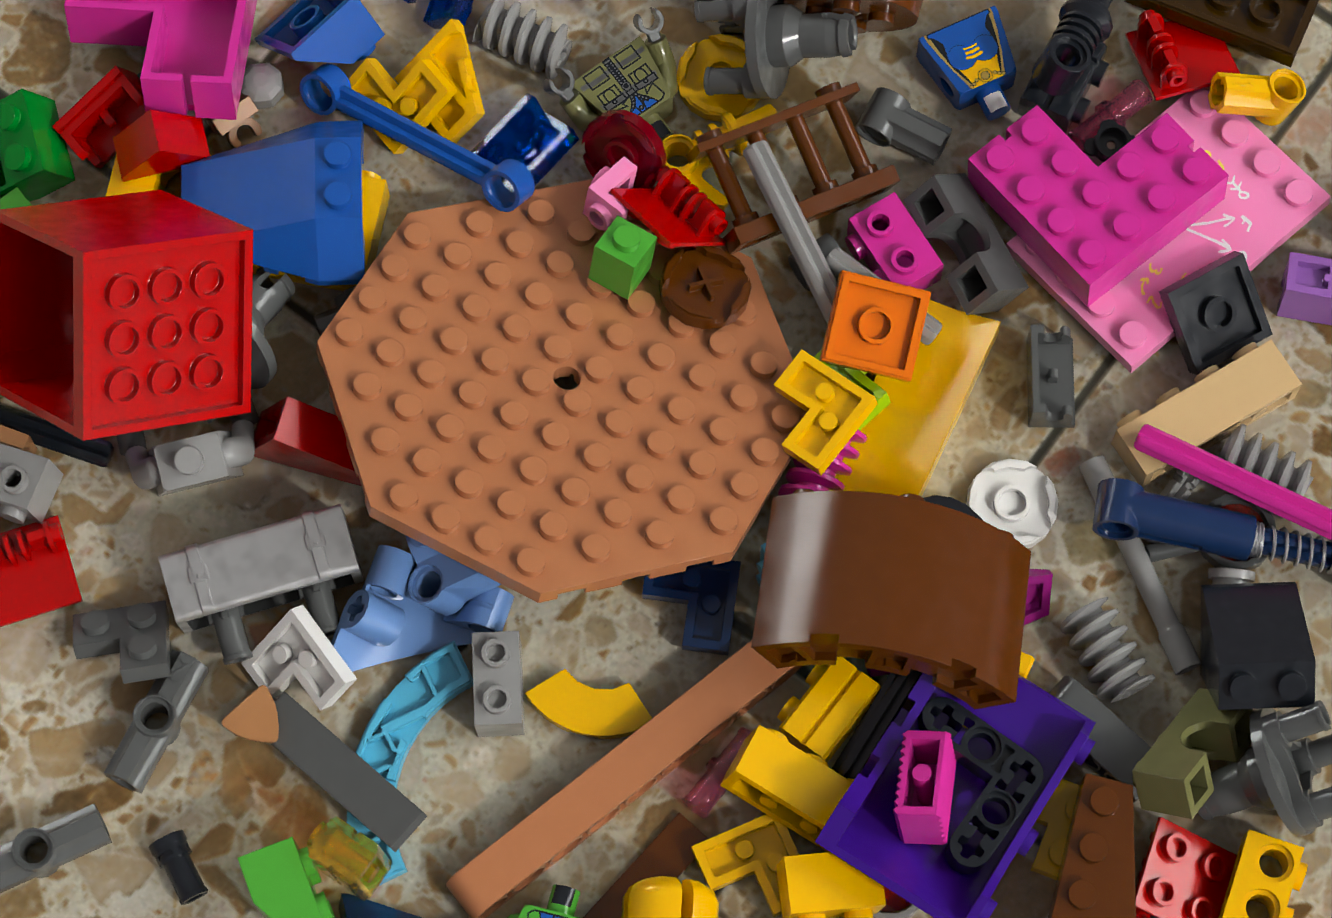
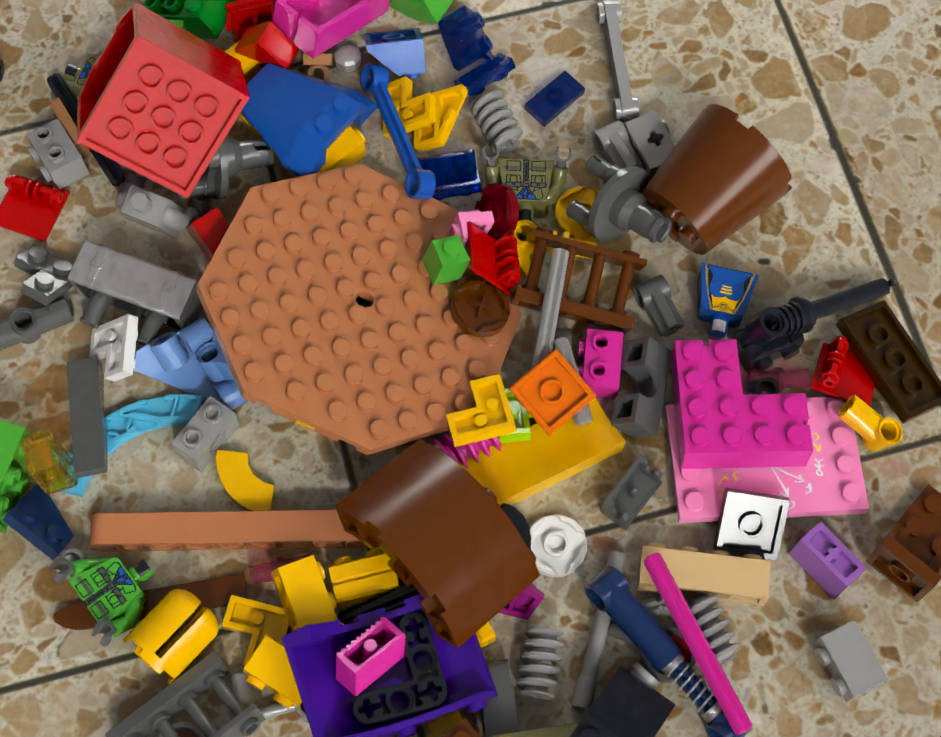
camera: 35 degrees right, 5 degrees down
medium nougat tile [222,685,279,743] -> none
dark blue plate [642,560,741,656] -> none

